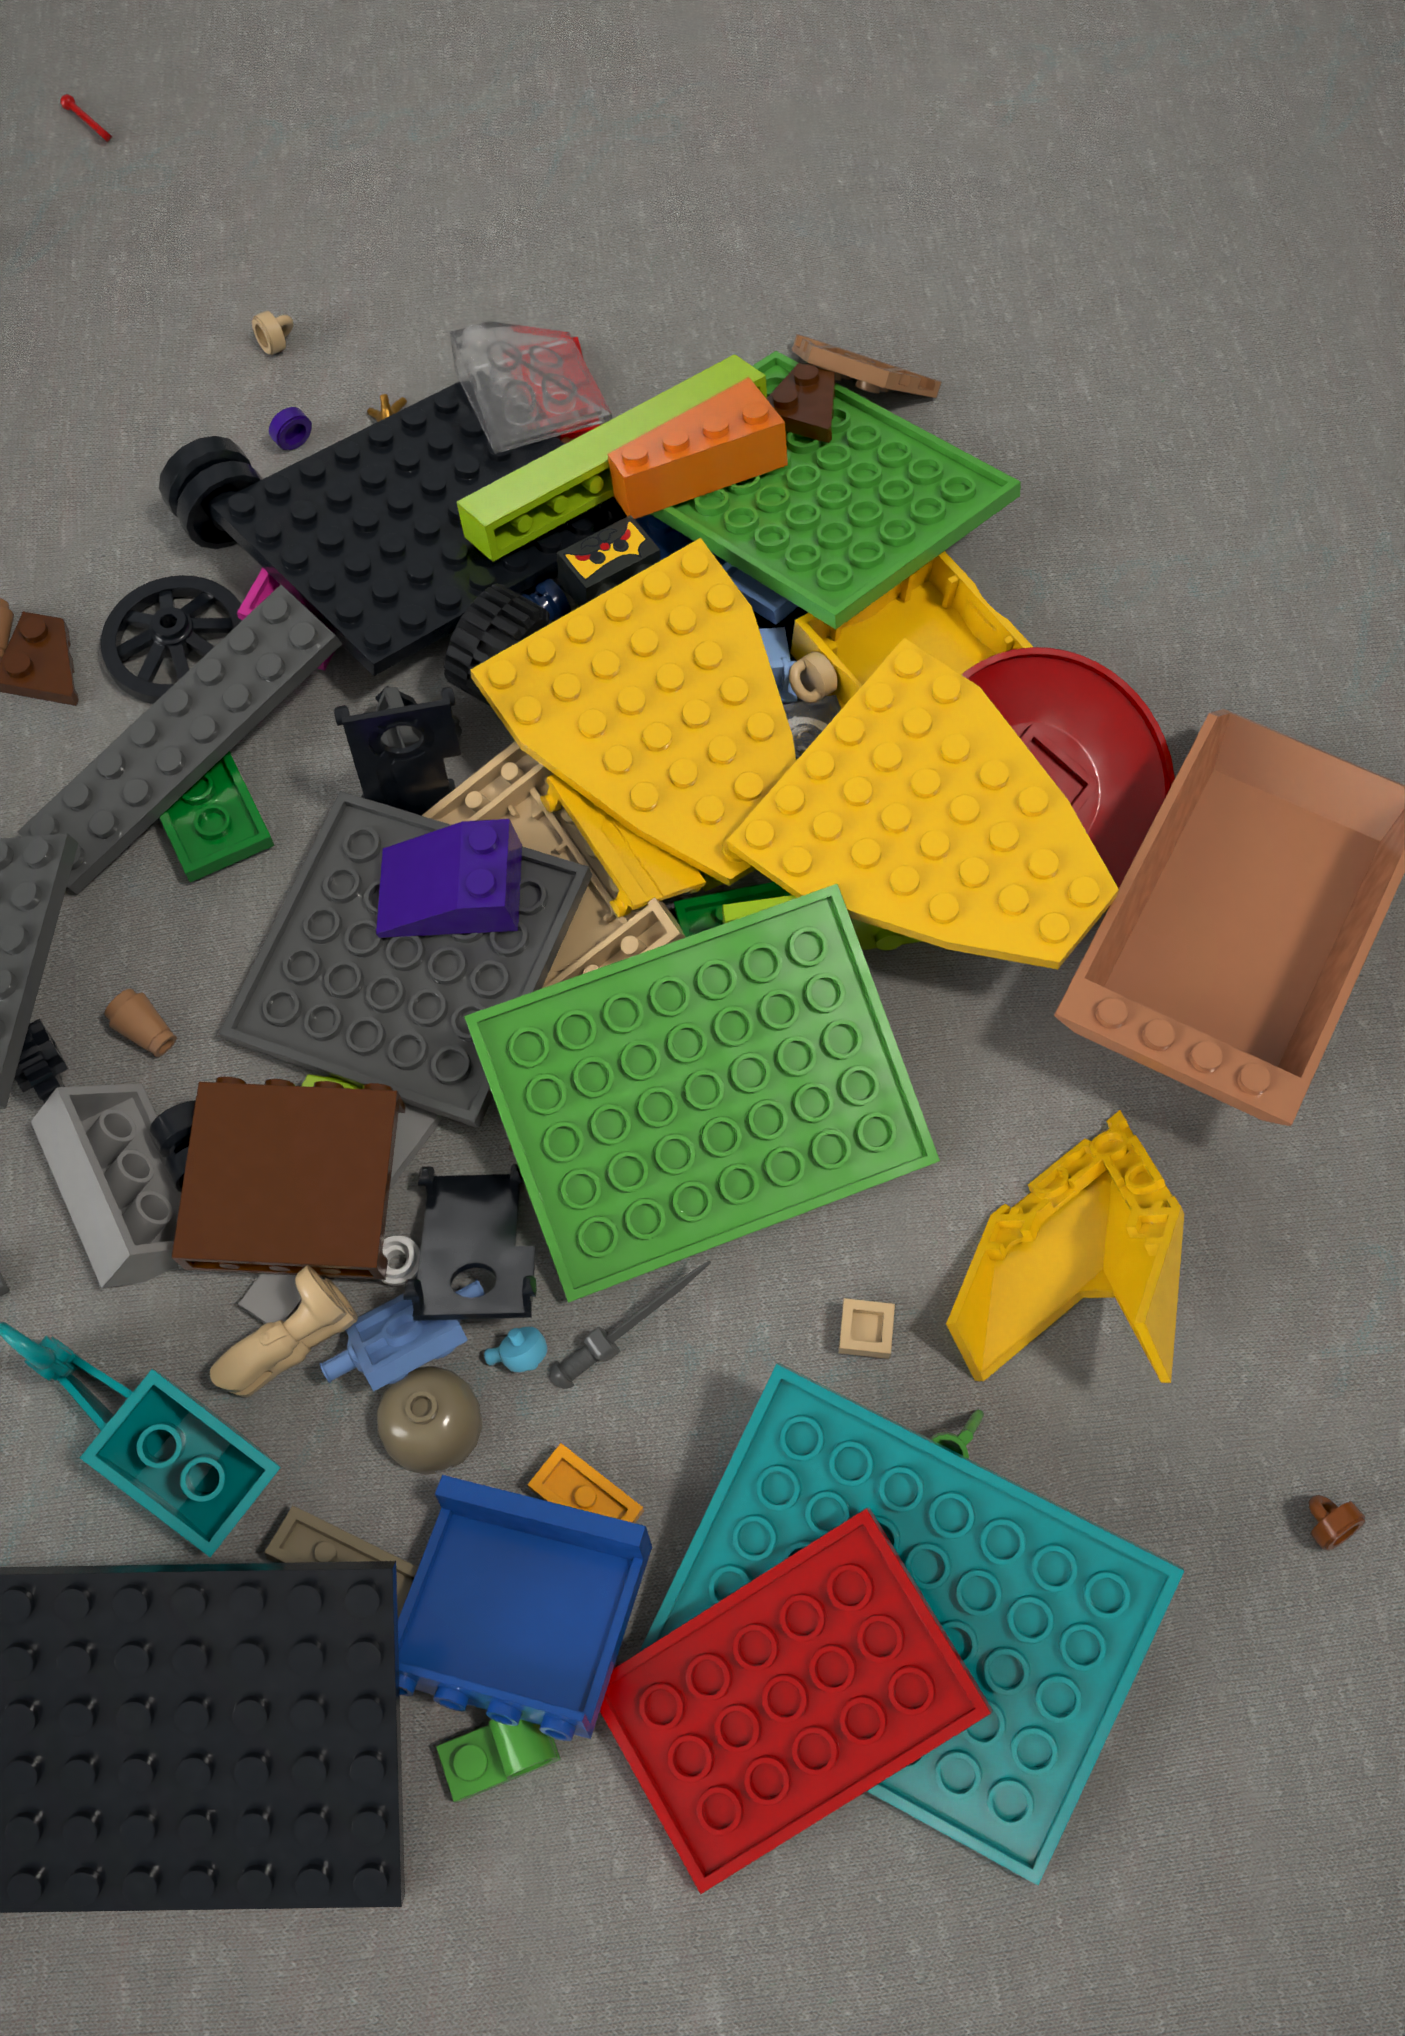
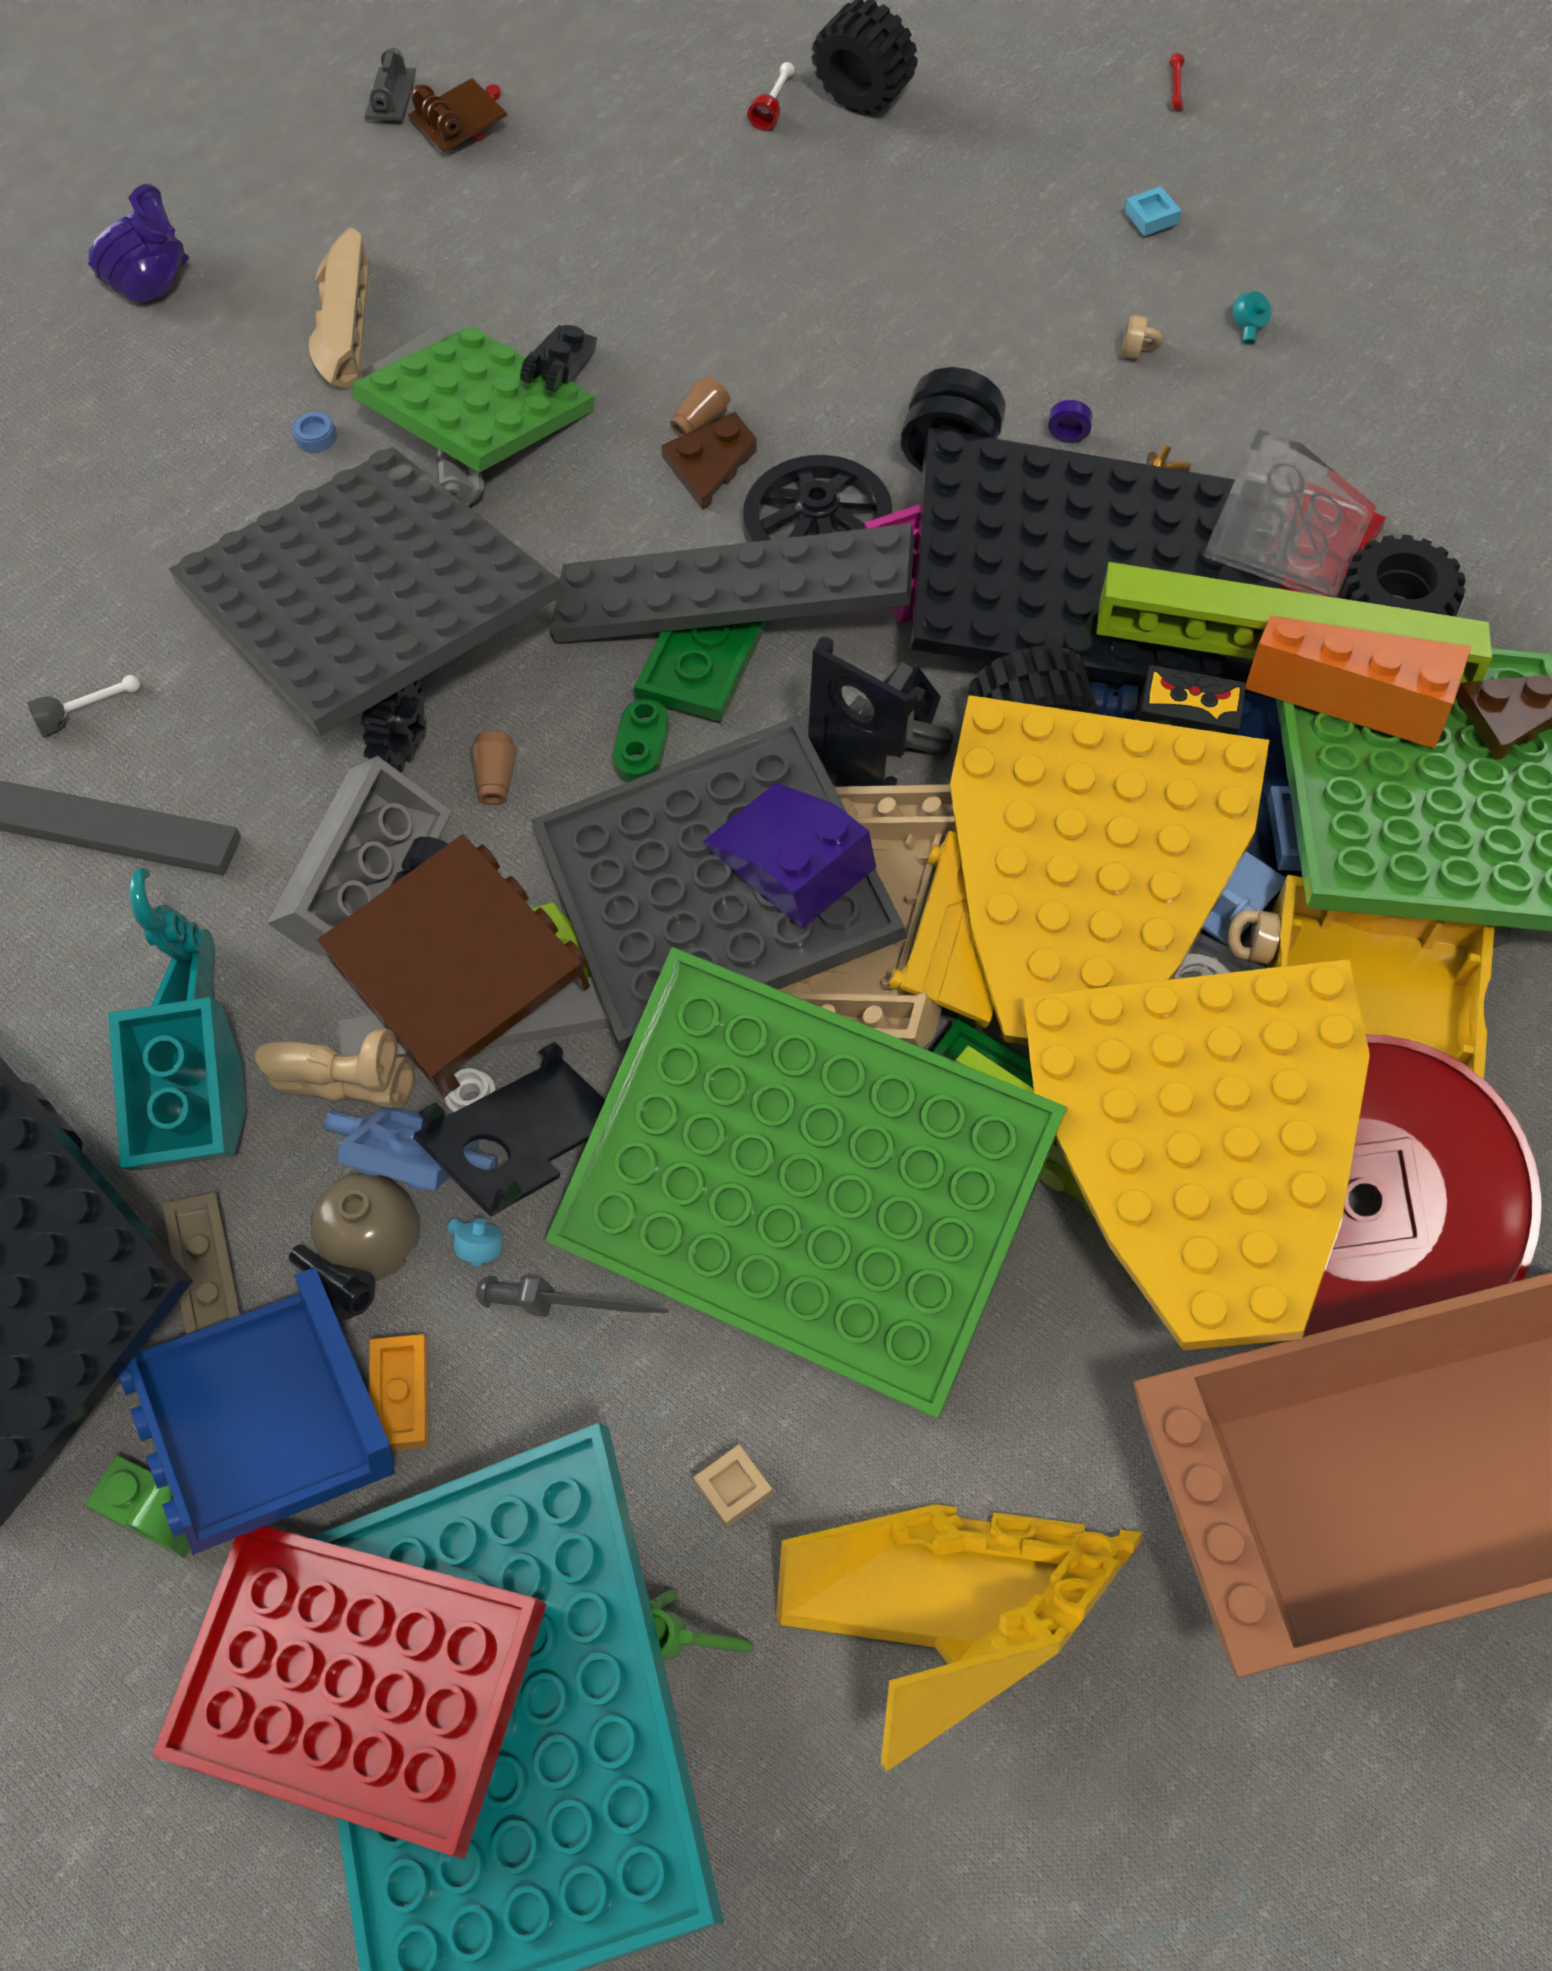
camera: 50 degrees right, 5 degrees down
none -> black cone [289,1244,375,1320]
none -> green plate [613,698,670,783]
none -> medium azure plate [1124,186,1181,236]
none -> teal piece [1233,291,1271,345]
none -> black tyre [1339,535,1466,617]

